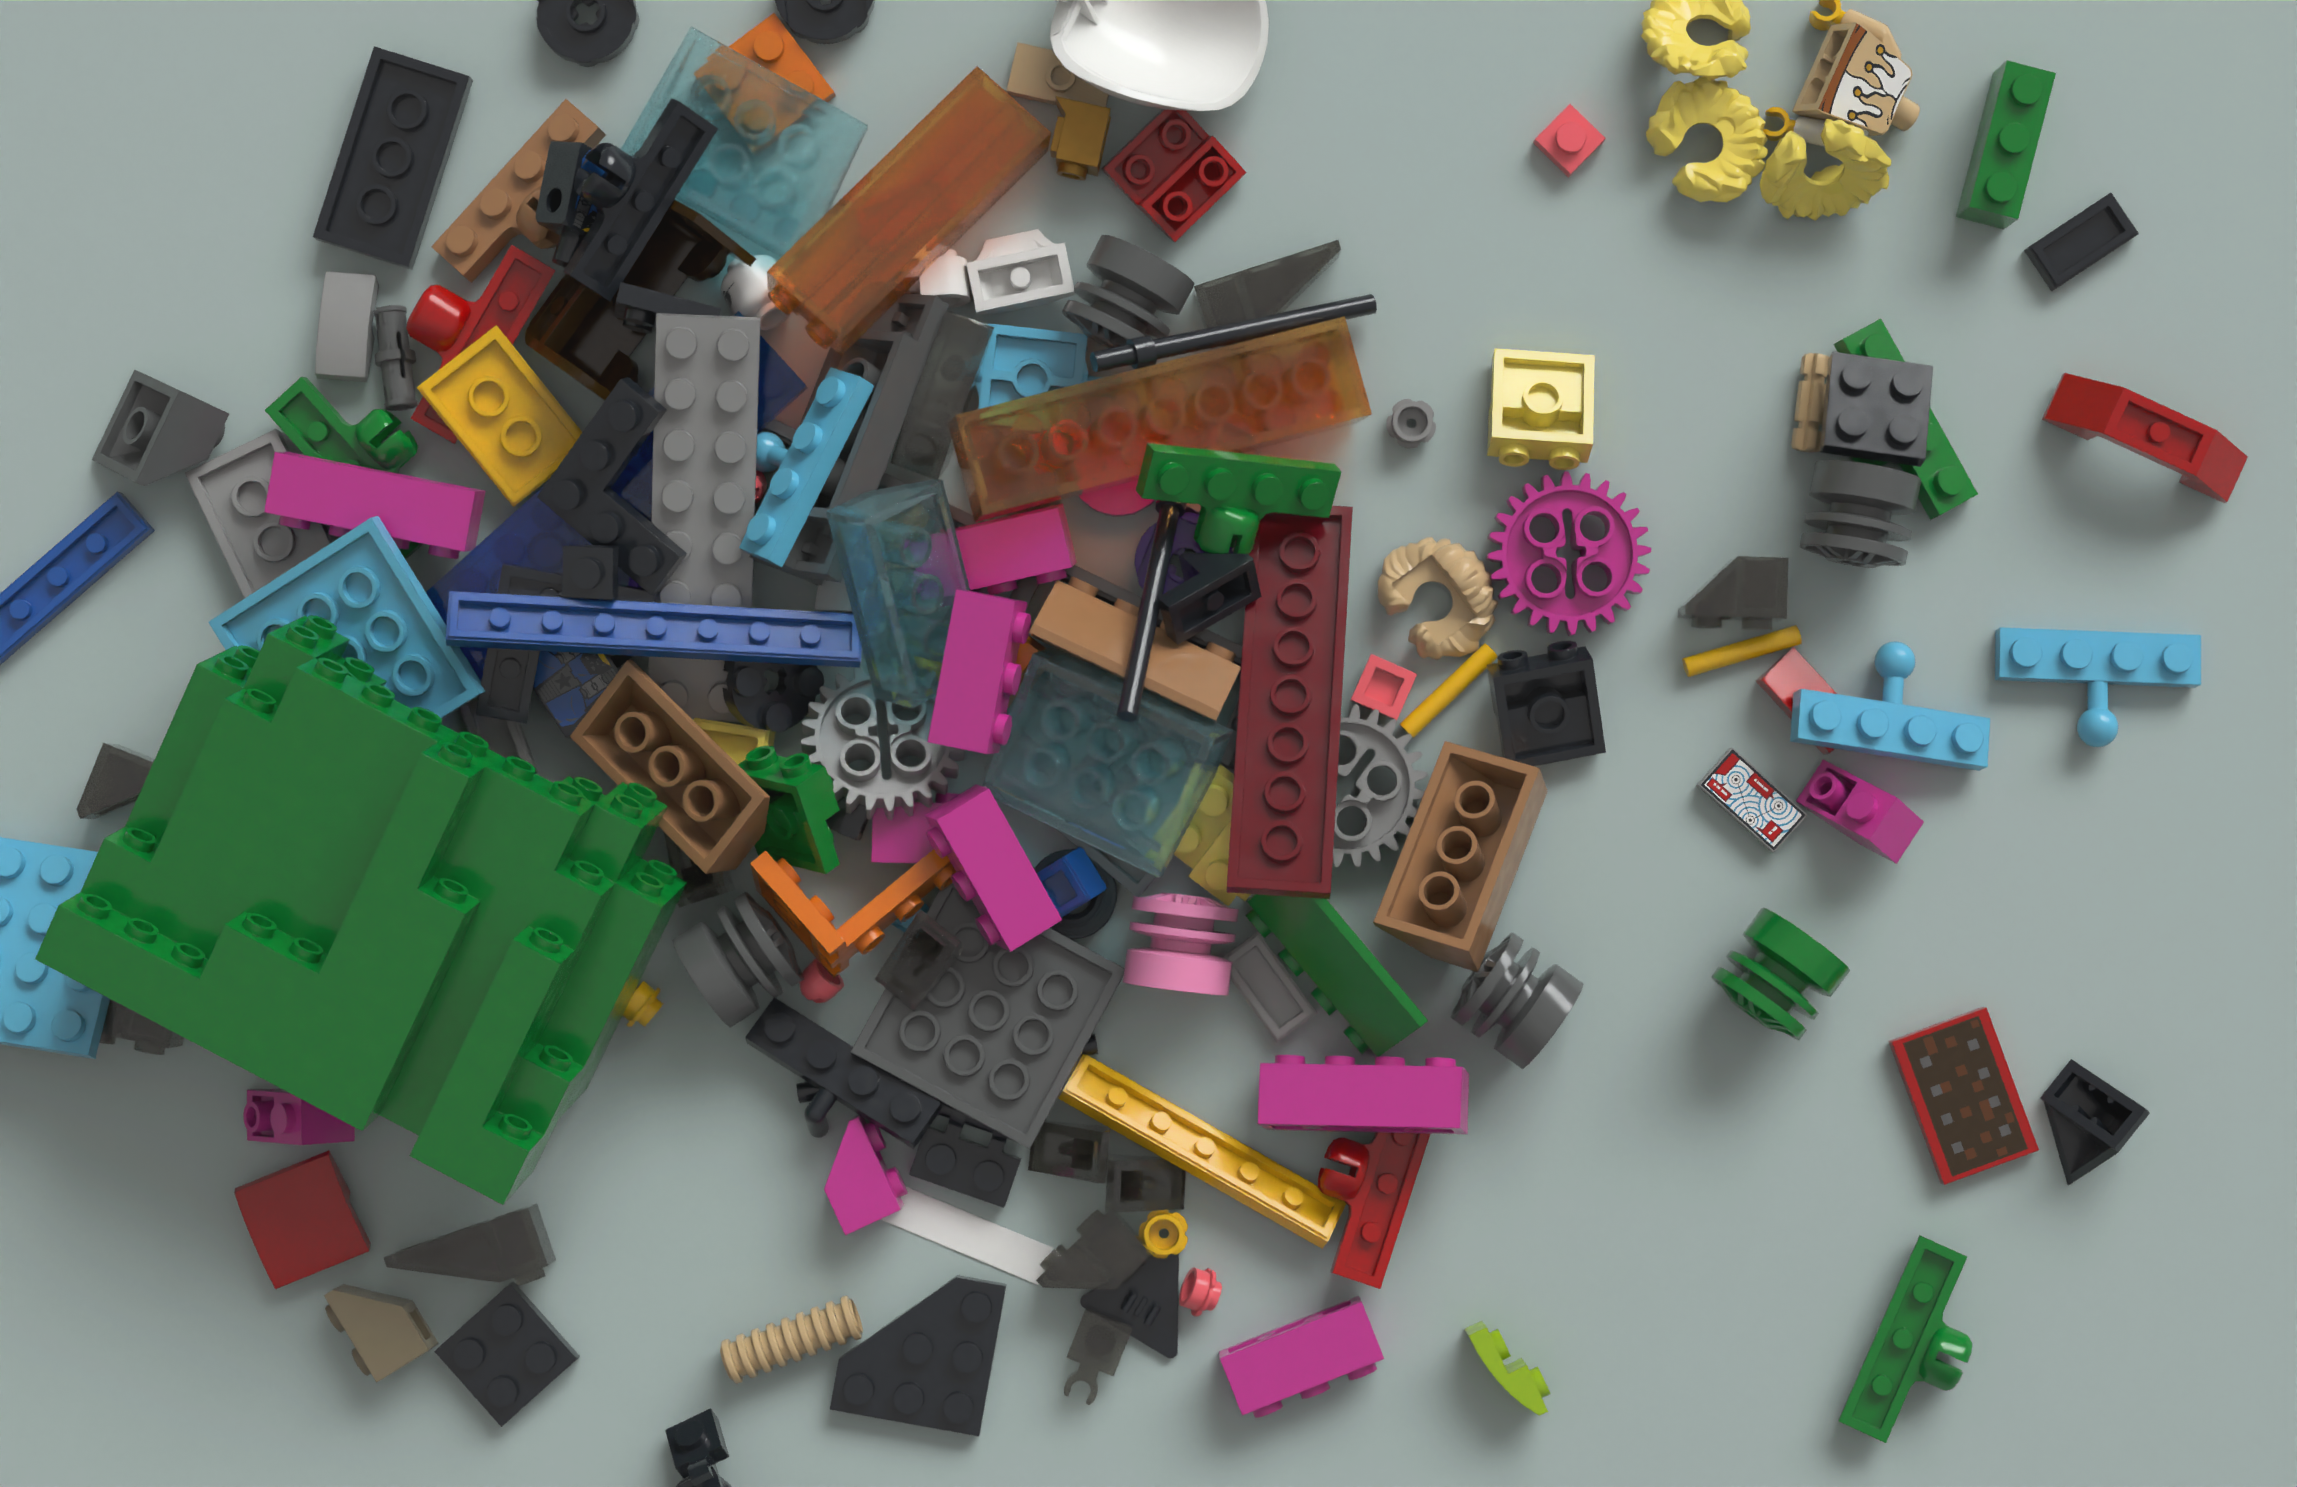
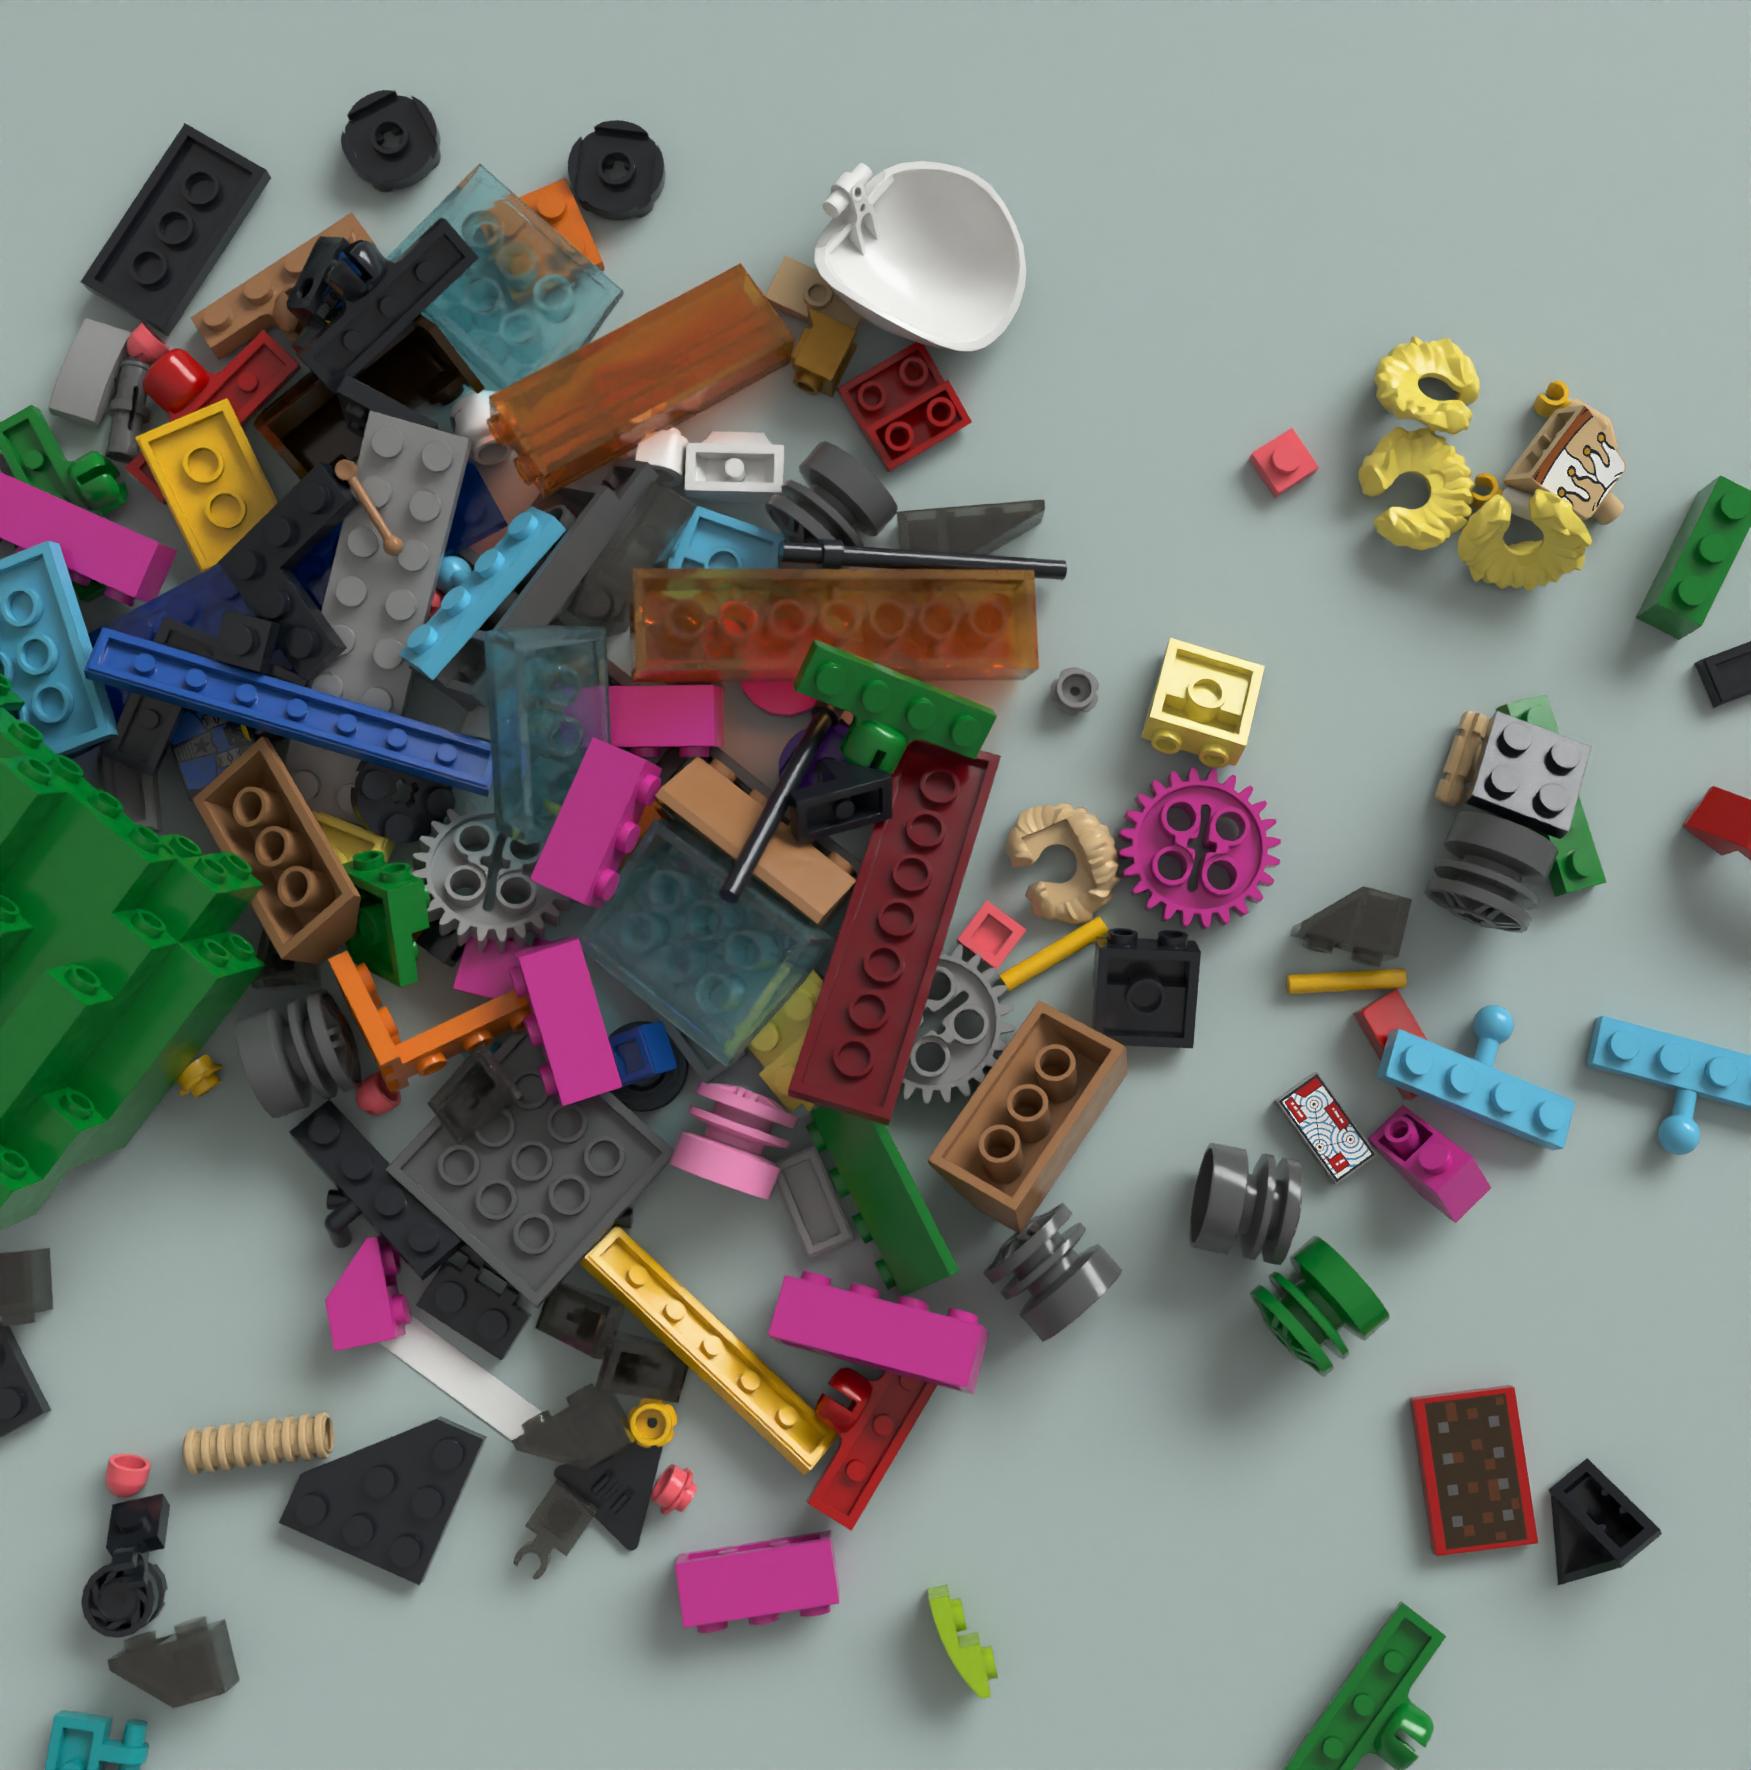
camera: 10 degrees right, 5 degrees down
none -> coral hinge [105,1454,151,1498]
none -> coral hinge [126,323,171,366]
none -> medium nougat hinge [335,460,403,556]
none -> dark grey wheel [1189,1143,1302,1265]

